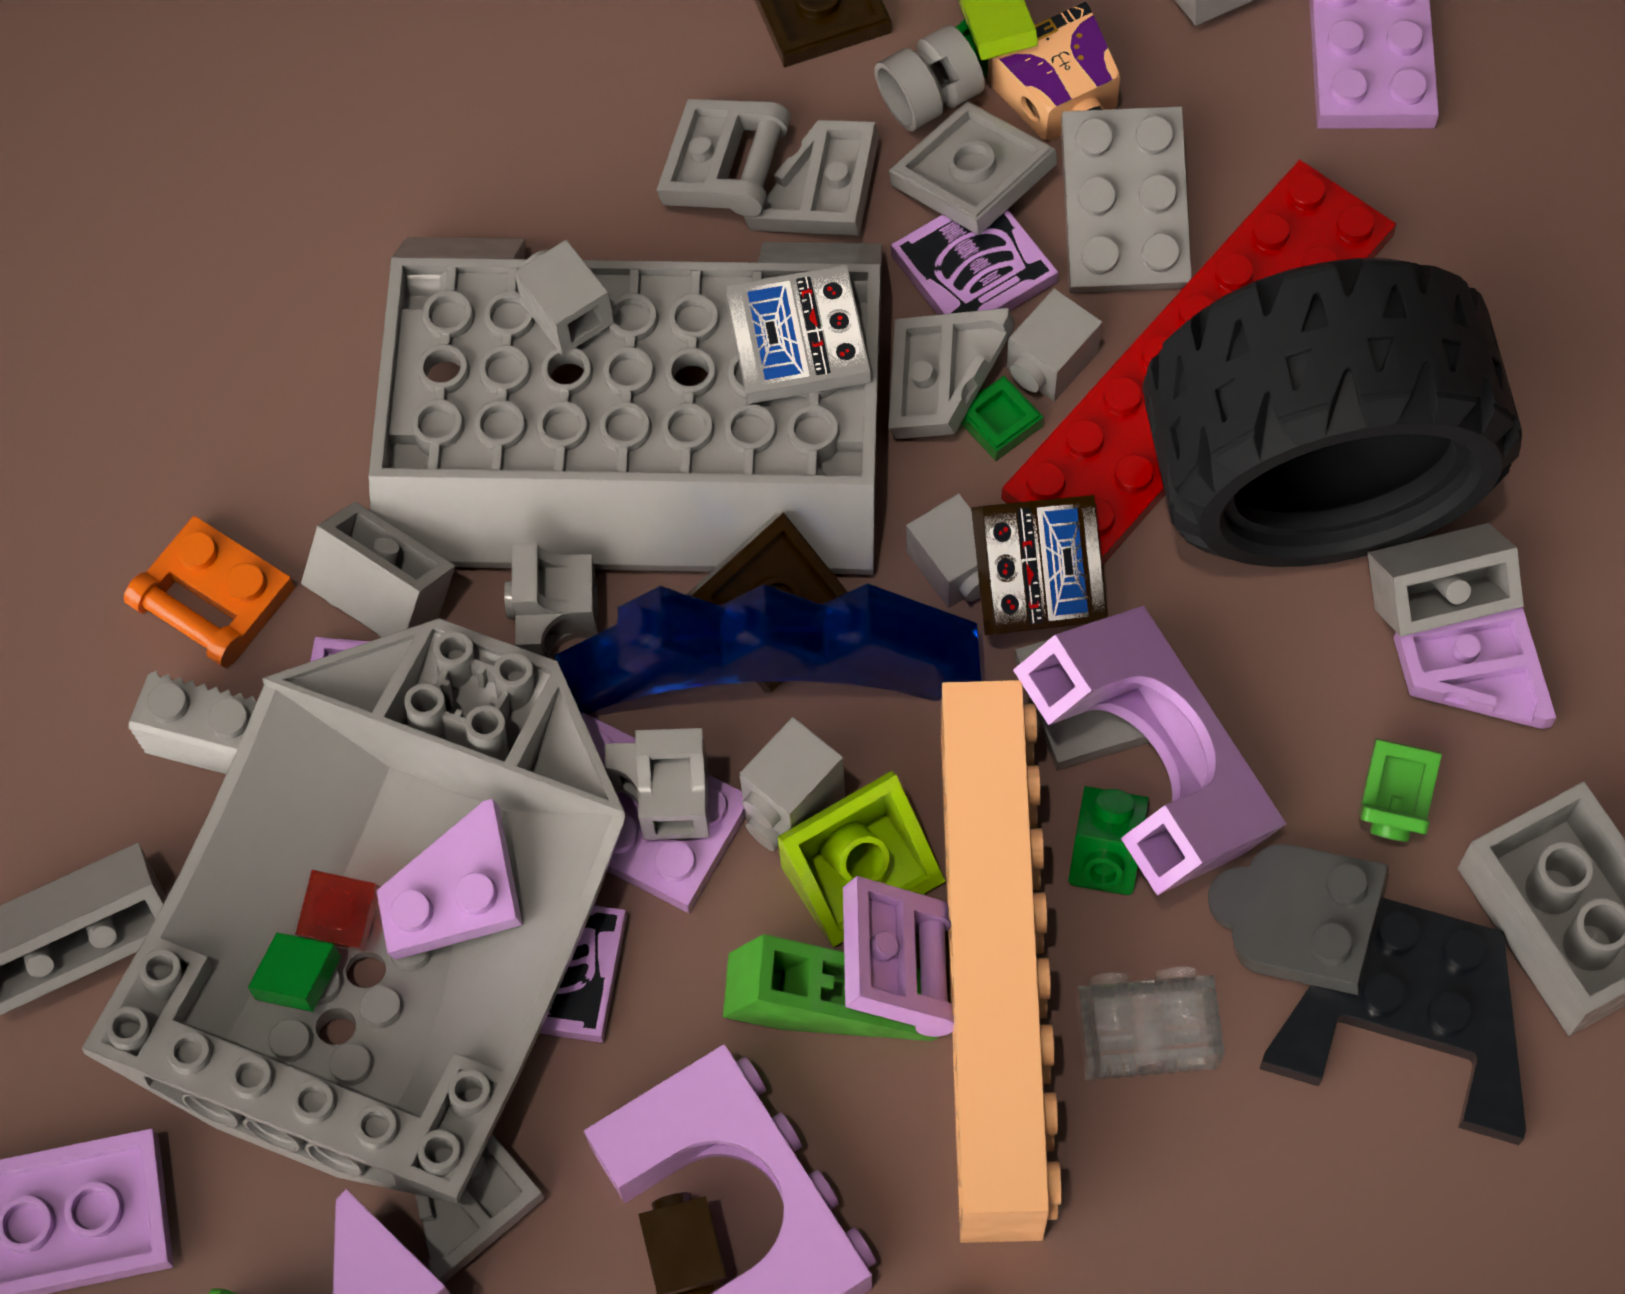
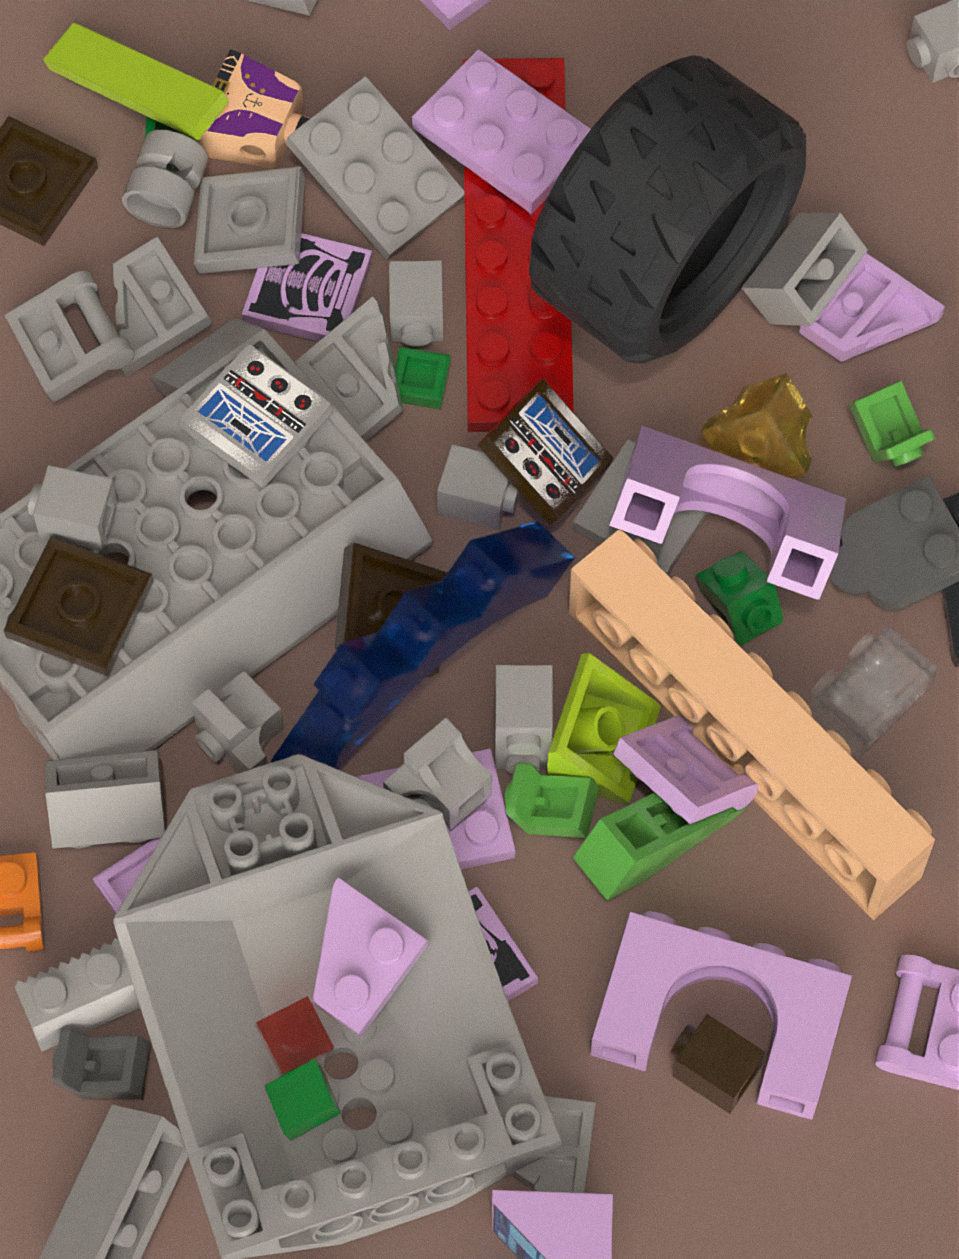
camera: 45 degrees left, 0 degrees up
none -> dark brown tile [4,536,154,676]
none -> dark grey bracket [52,1028,150,1100]
none -> lavender plate [412,49,591,214]
none -> bright green bracket [505,762,600,838]
none -> clear yellow brick [700,373,813,478]

